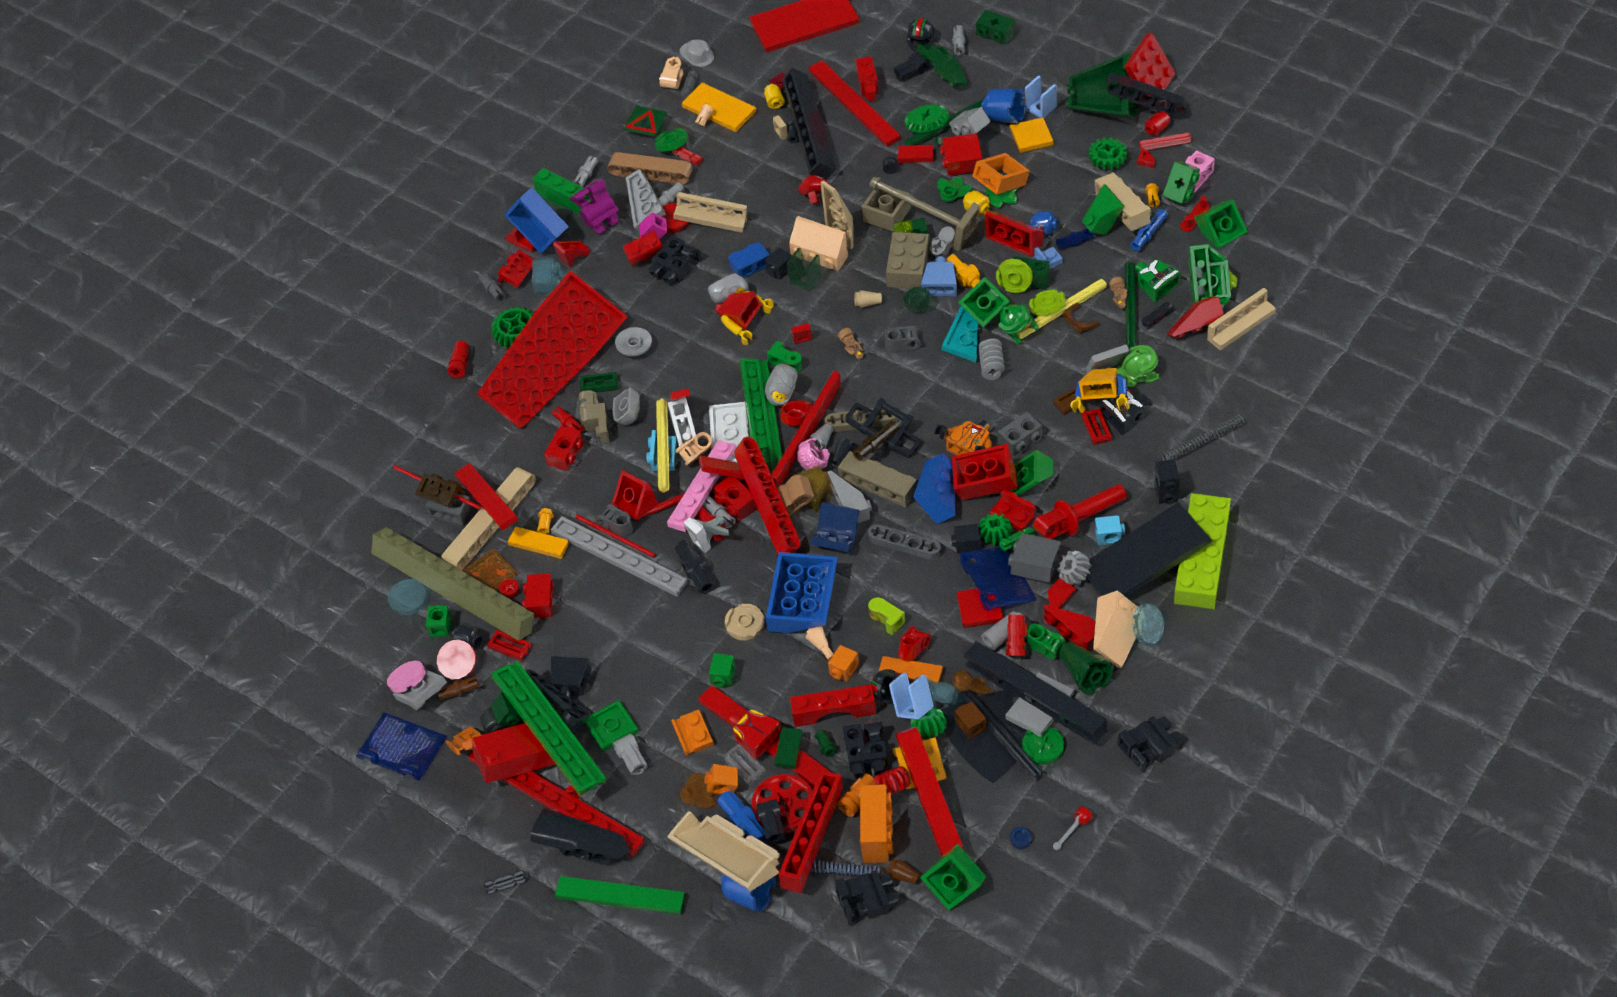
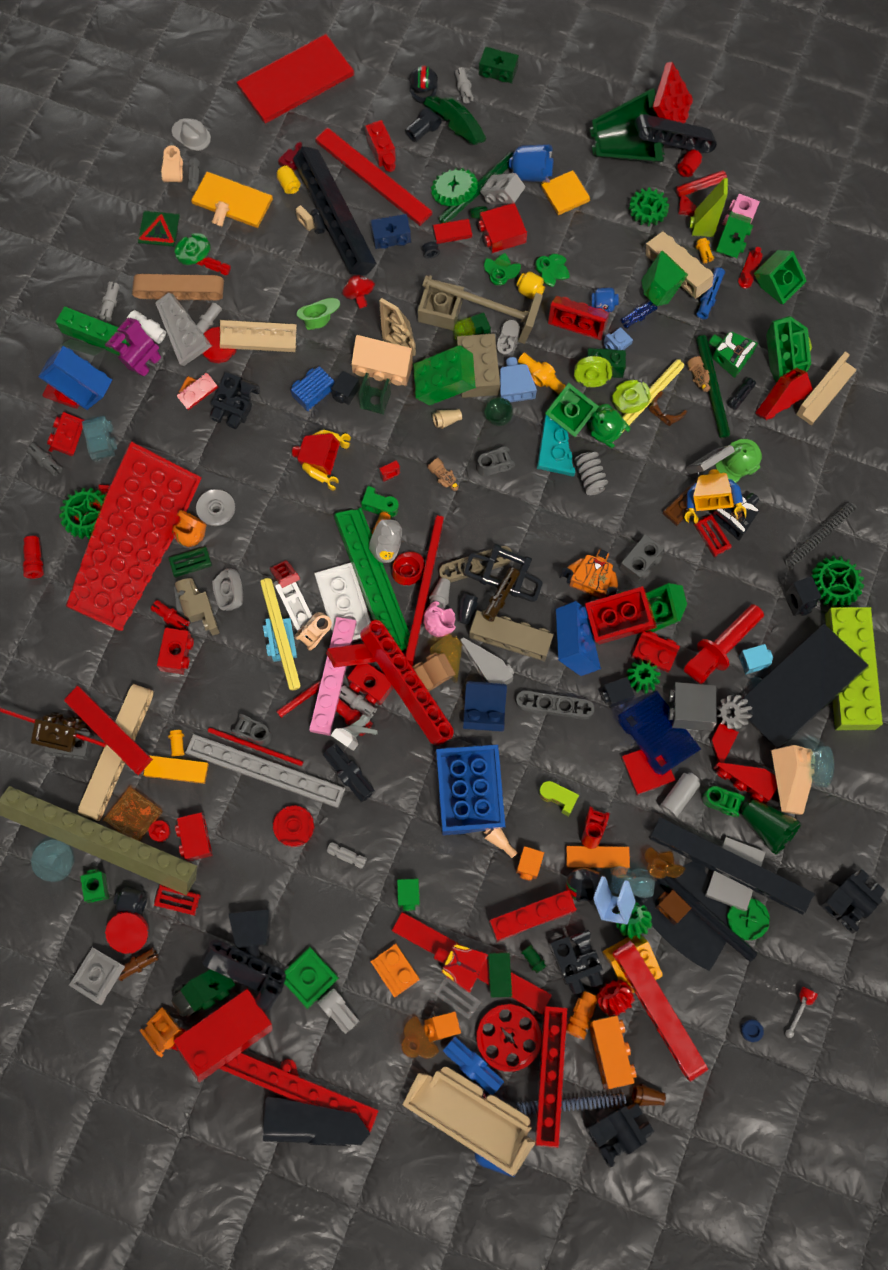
camera: 20 degrees left, 20 degrees up
clear blue window [356,712,447,781] -> none
bright pink tile [387,661,426,693] -> none
black axle [484,870,526,894] -> none
green plate [491,660,606,796] -> none
red slope [553,241,591,268] -> none
green tile [555,876,685,915] -> none
red slope [612,470,658,520] -> none
dark pink brick [639,212,667,239] -> none
light grey piece [708,273,748,304] -> none
tan tile [725,604,765,640] -> none
black piece [756,799,785,843] -> none
green slope [920,844,986,910] -> none
orange window [972,153,1030,194] -> none
green axle [999,527,1035,551] -> none
red axle [1006,614,1027,656] -> none
light blue piece [1025,76,1057,118] -> none
none -> white axle [127,310,166,344]
none -> orange helmet [173,510,206,547]
none -> red tile [273,805,315,847]
none -> bright green piece [297,298,340,330]
none -> light grey axle [327,842,367,869]
none -> dark blue brick [371,214,411,249]
none -> green brick [414,345,476,406]
none -> lime wedge [689,178,728,237]
none -> green gear [811,556,864,608]

